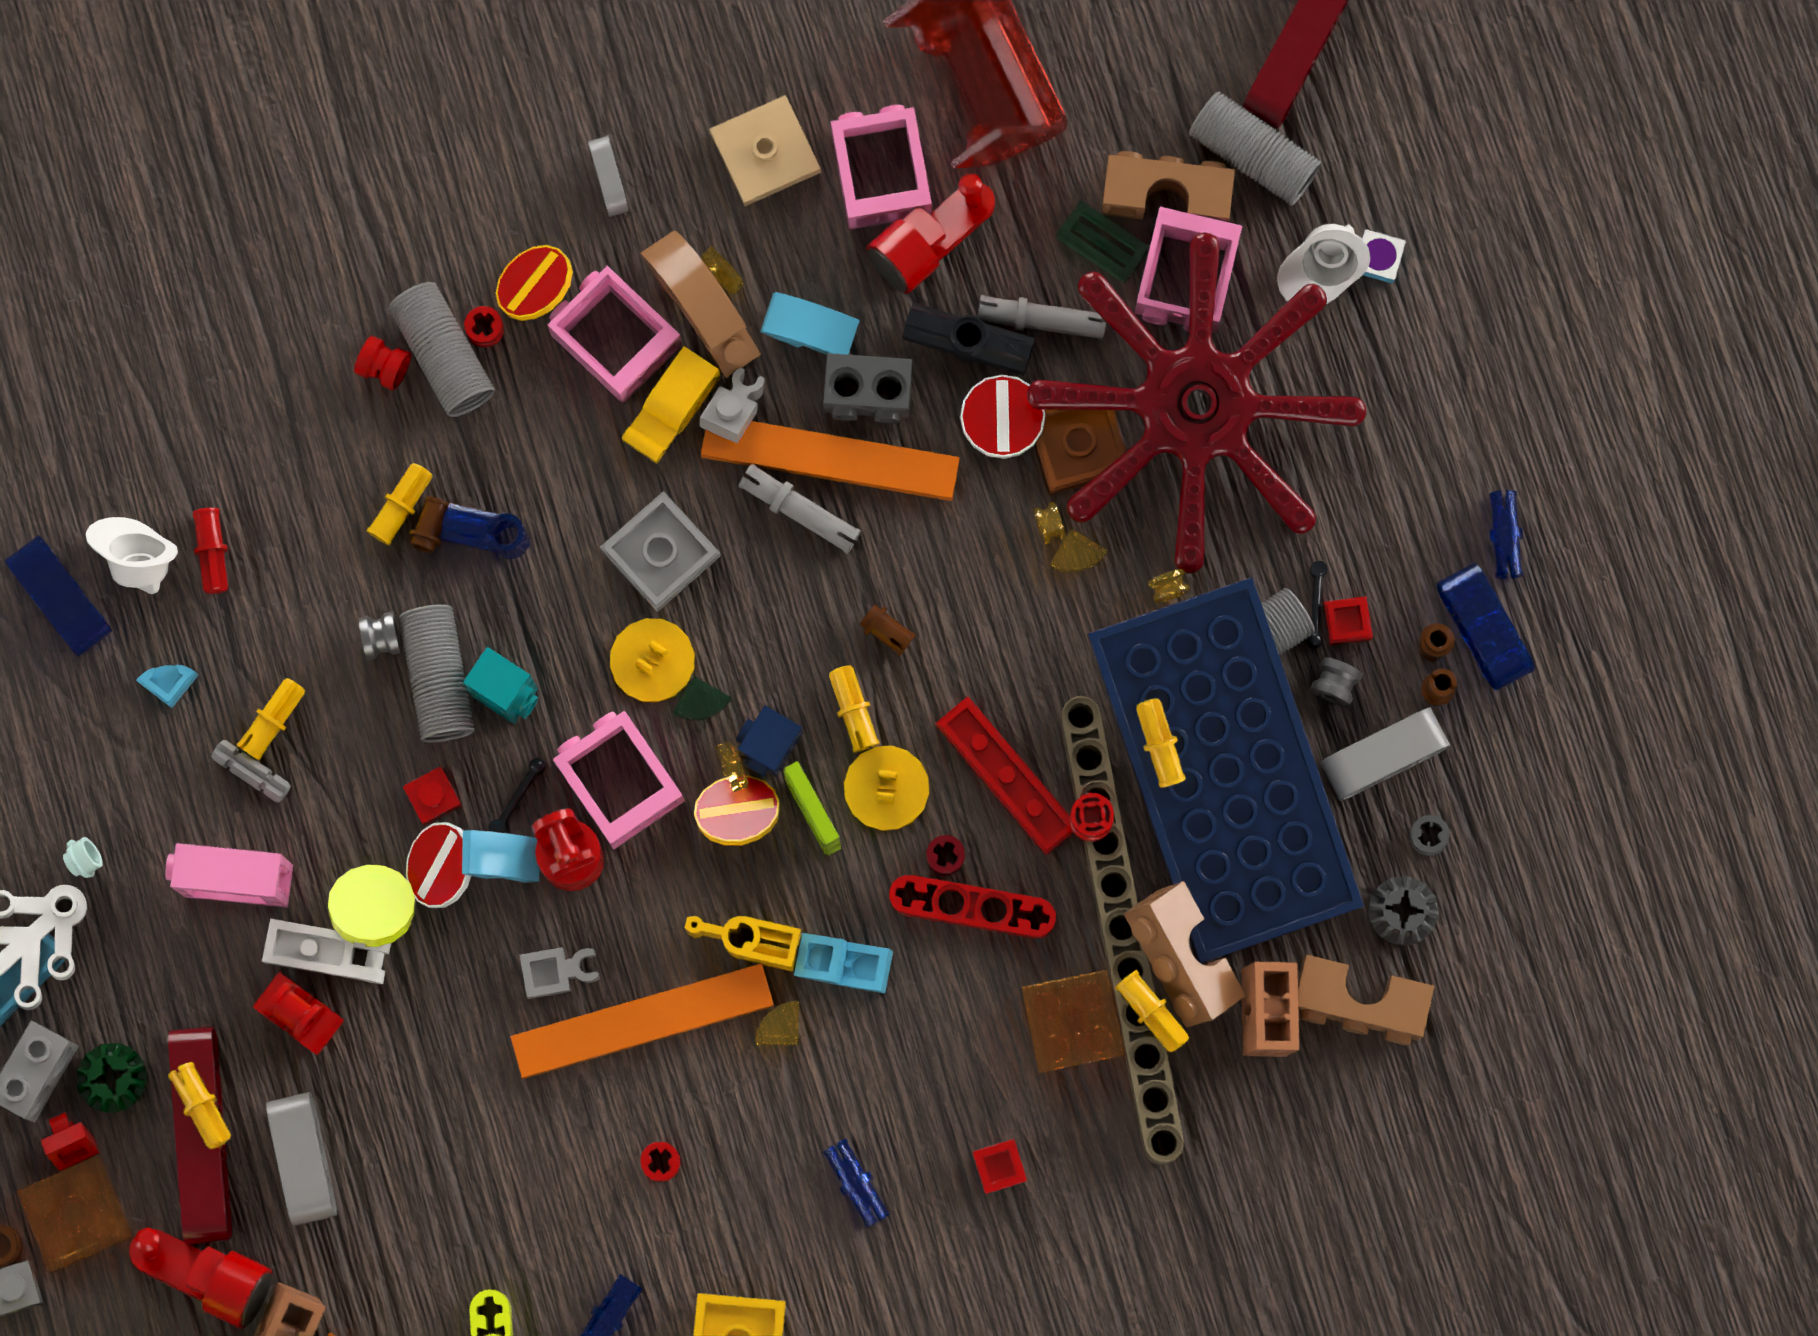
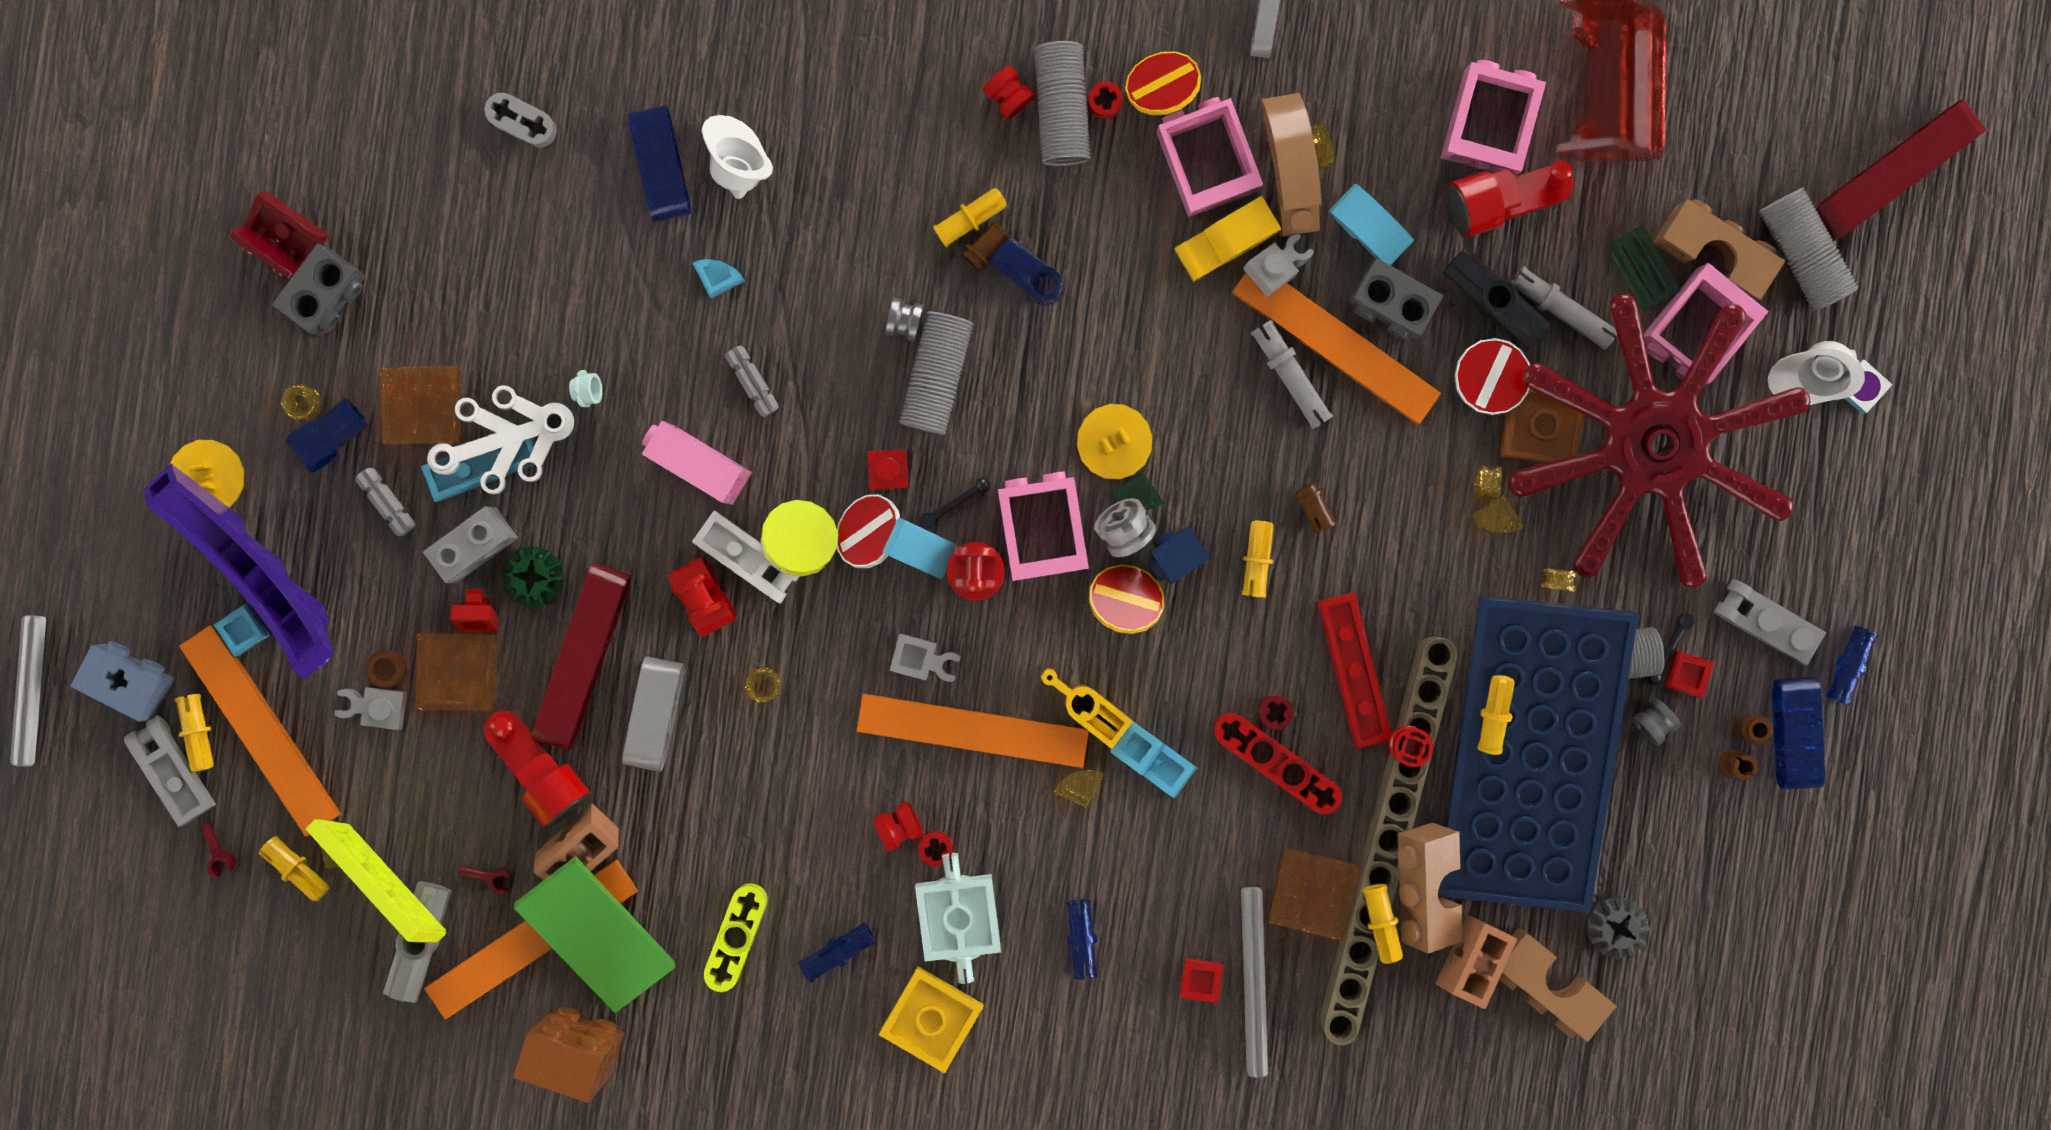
camera: 25 degrees right, 10 degrees up
yellow axle [168,1062,231,1149] -> none
red axle [192,507,228,594] -> none
yellow axle [237,678,305,761] -> none
teal brick [463,647,539,724] -> none
light grey plate [600,491,721,612] -> none
tan plate [709,95,821,207] -> none
clear yellow tile [714,741,749,792] -> none
lime tile [783,761,841,856] -> none
yellow piece [844,746,929,831] -> none
light grey beam [1320,707,1451,801] -> none
dark grey bush [1410,815,1450,856] -> none
none -> clear yellow bush [745,667,782,703]
none -> red wheel [873,801,924,852]
none -> light aqua plate [915,853,1001,984]
none -> light grey wheel [1094,498,1156,557]
none -> light grey axle [1241,887,1268,1078]
none -> light grey plate [1713,579,1827,665]

